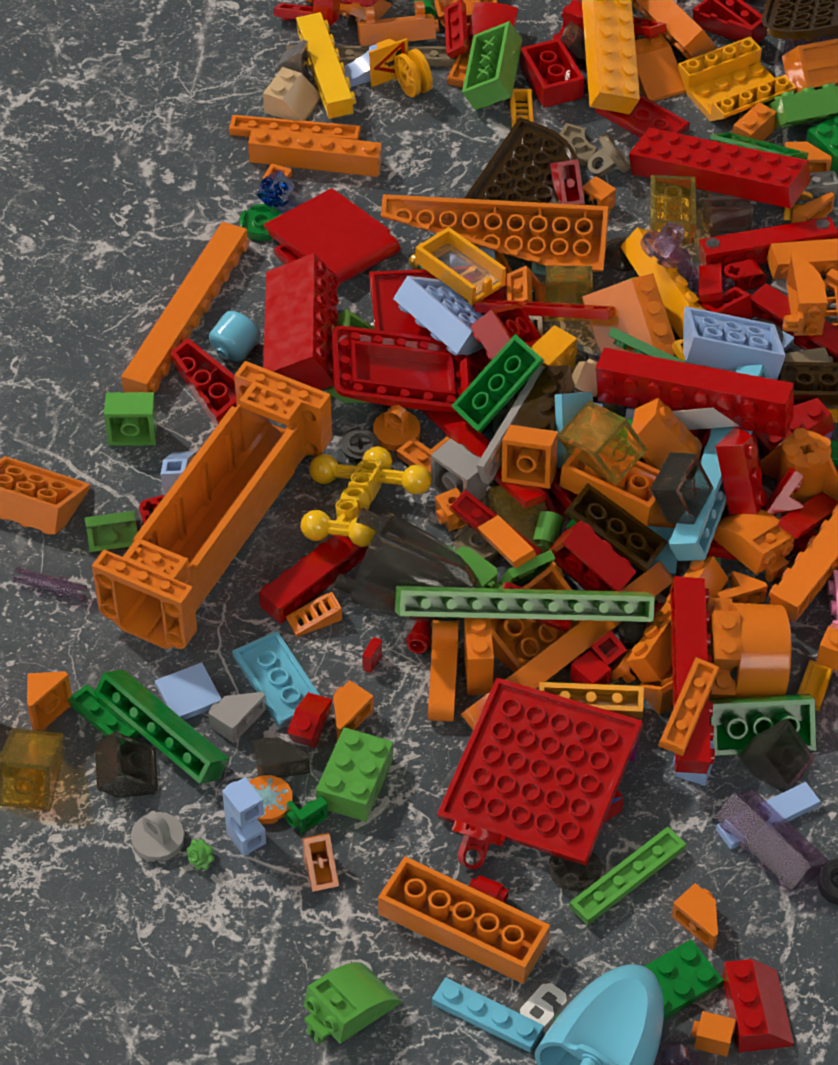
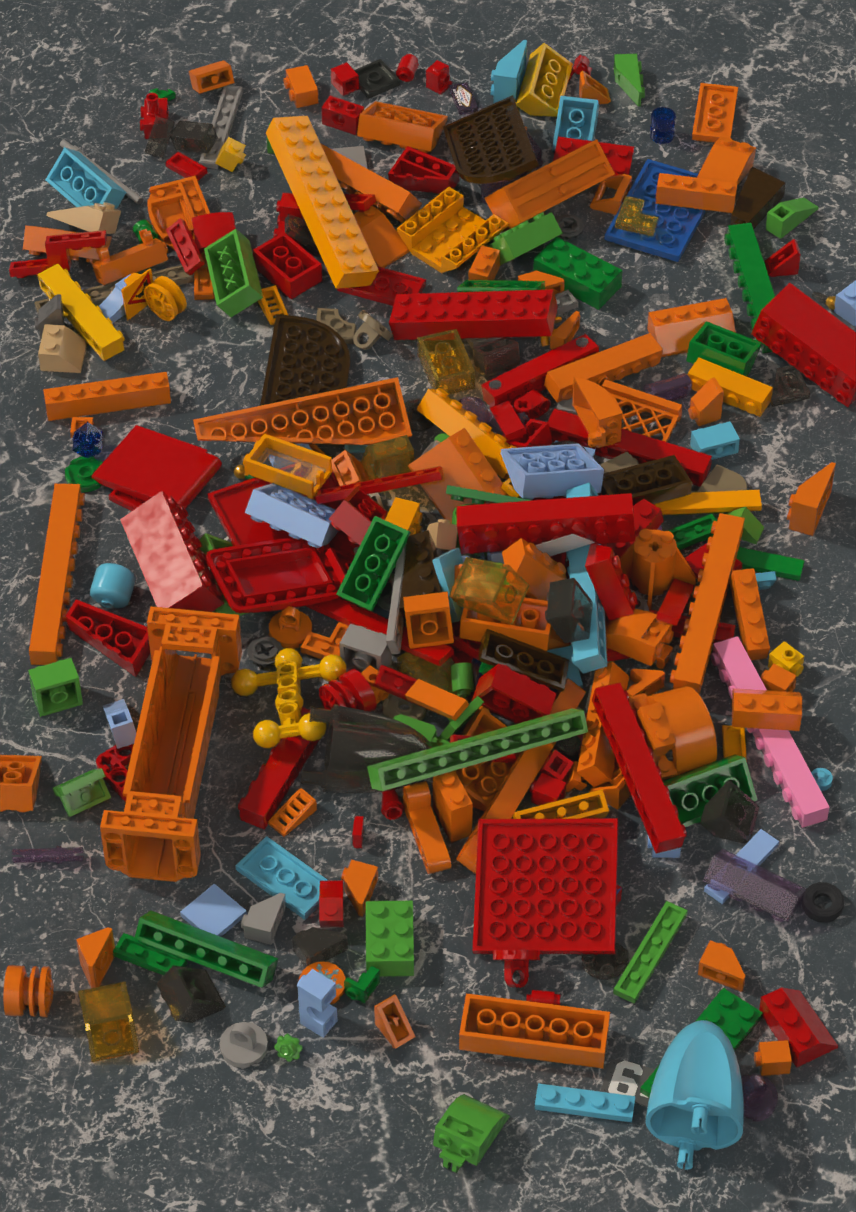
camera: 20 degrees left, 0 degrees up
orange tile [229,115,361,140] -> none
red slope [550,159,585,205] -> none
orange brick [582,176,616,210] -> none
tile [640,222,684,268] -> none
orange tile [658,657,720,756] -> none
slope [763,467,805,514] -> none
none -> red wheel [319,669,377,728]

